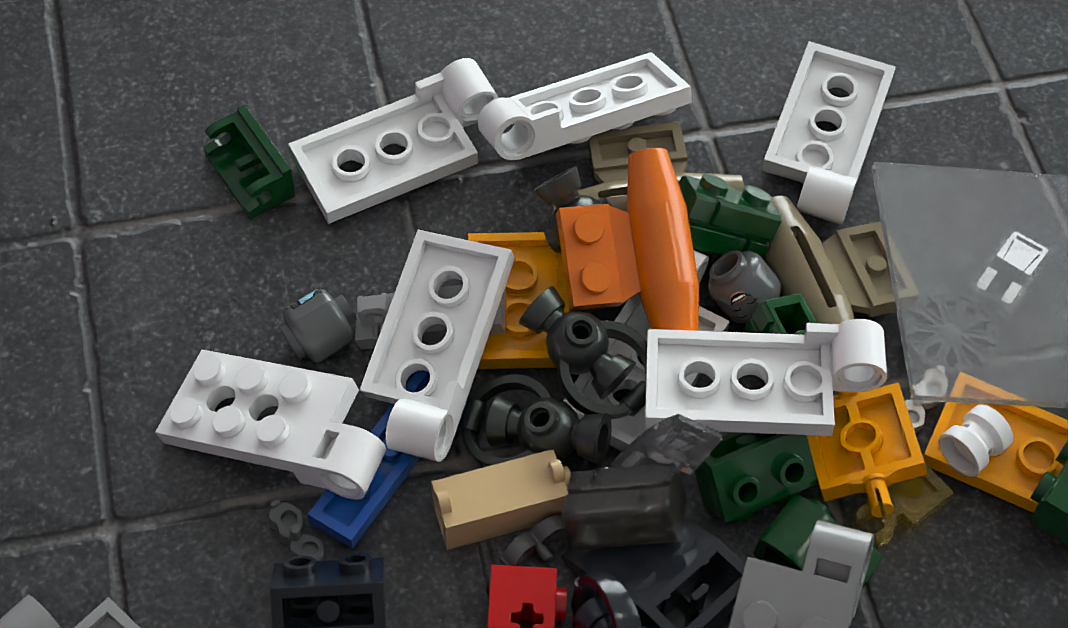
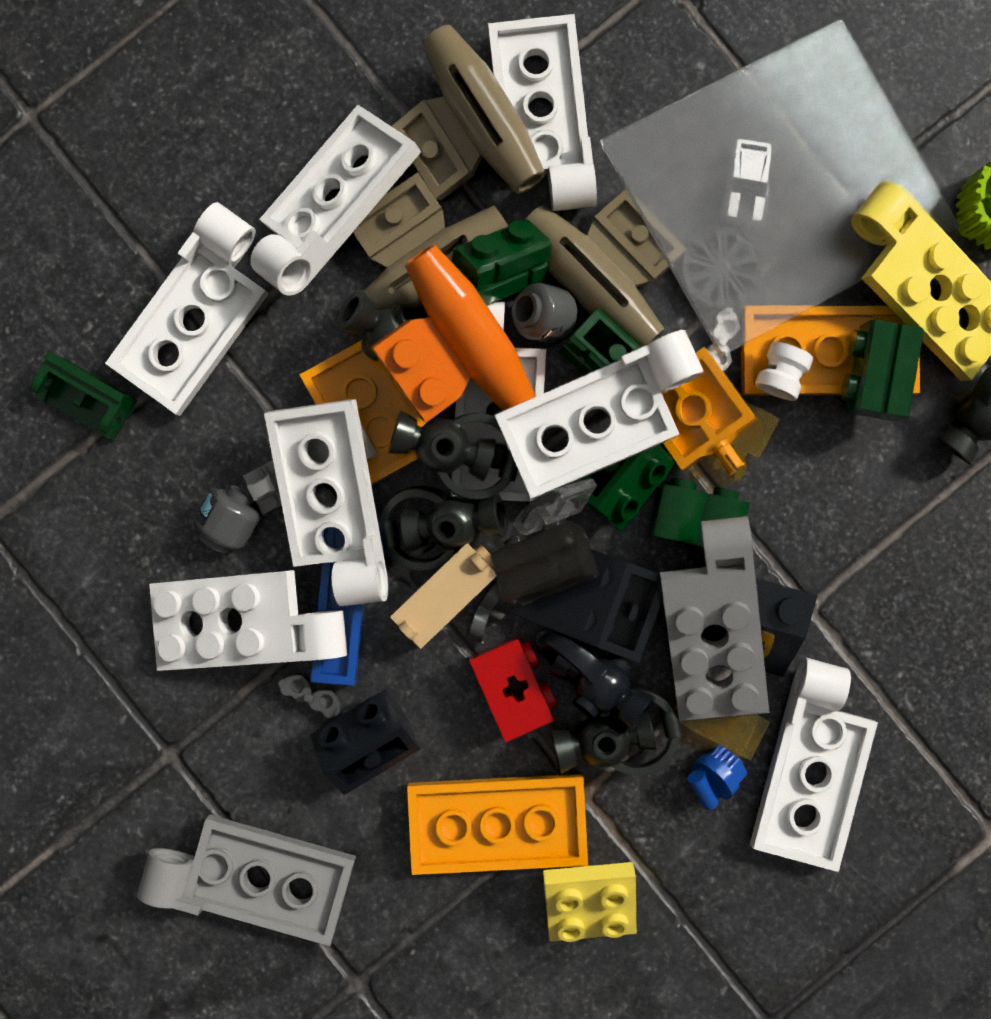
camera: 25 degrees left, 30 degrees up
none -> dark tan plate [391,25,545,201]

